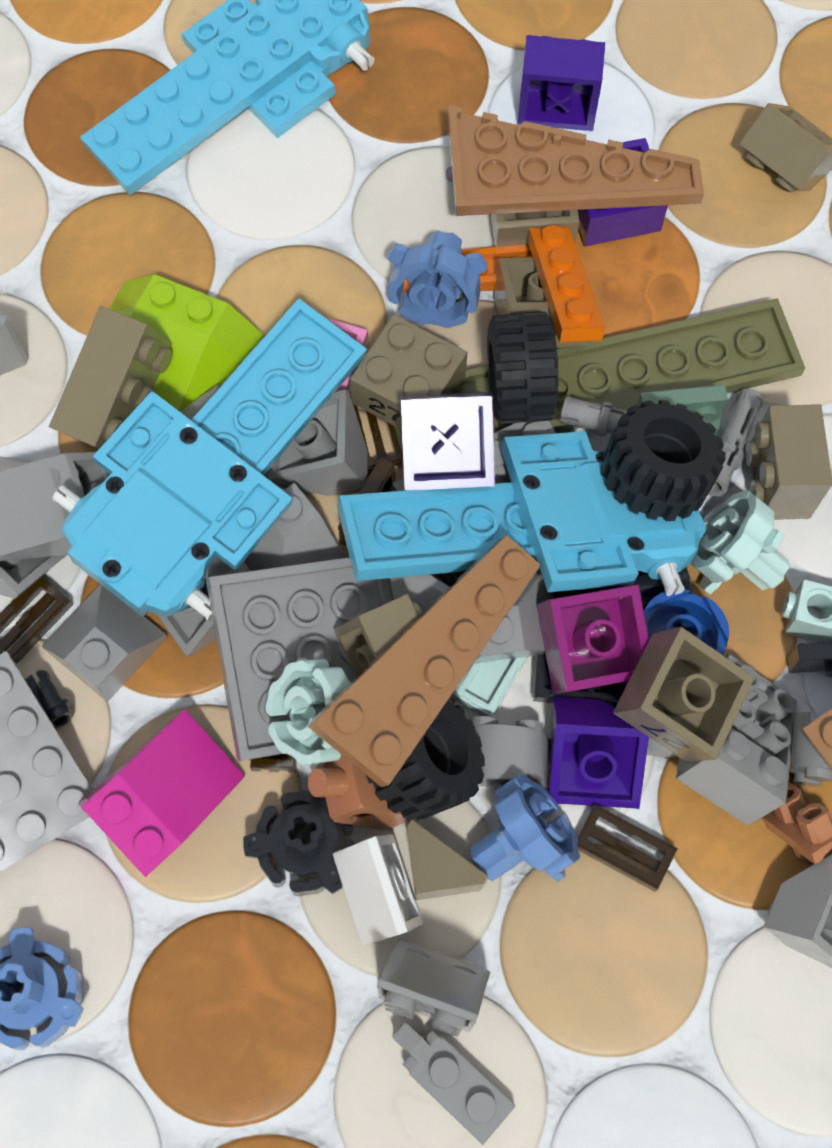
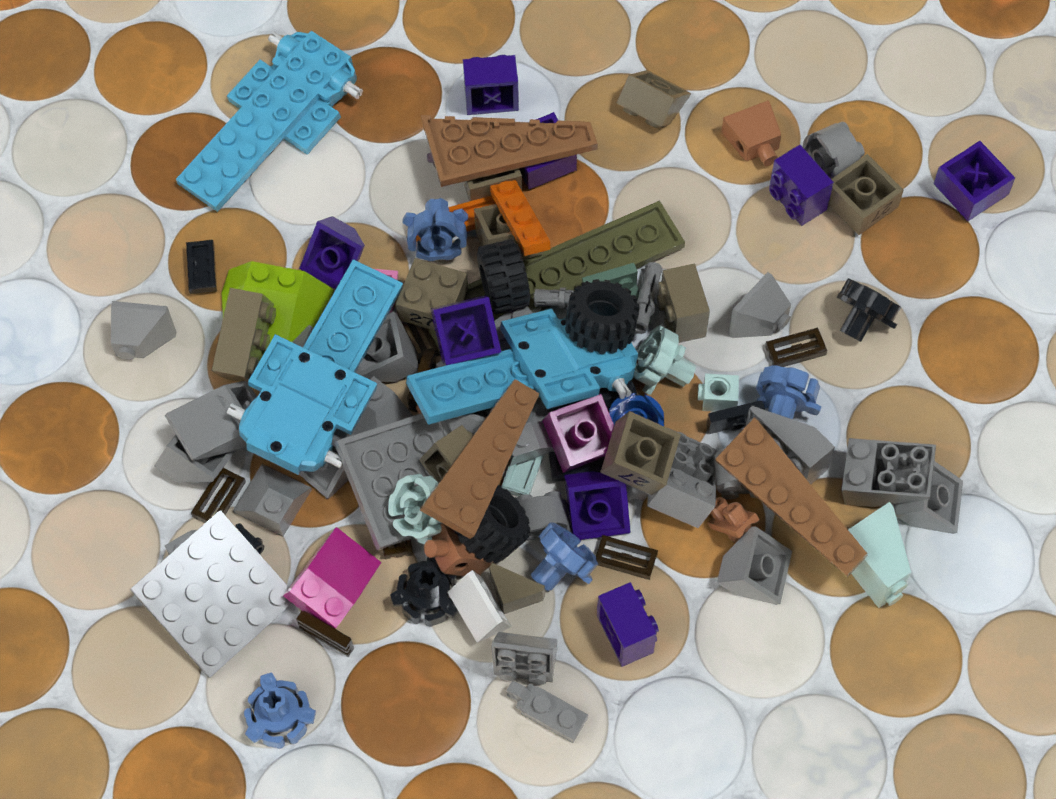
camera: 10 degrees left, 5 degrees down
none -> black plate [186,240,217,294]
none -> dark brown tile [296,611,354,657]
none -> dark purple slope [299,216,365,289]
none -> dark purple brick [597,582,659,667]

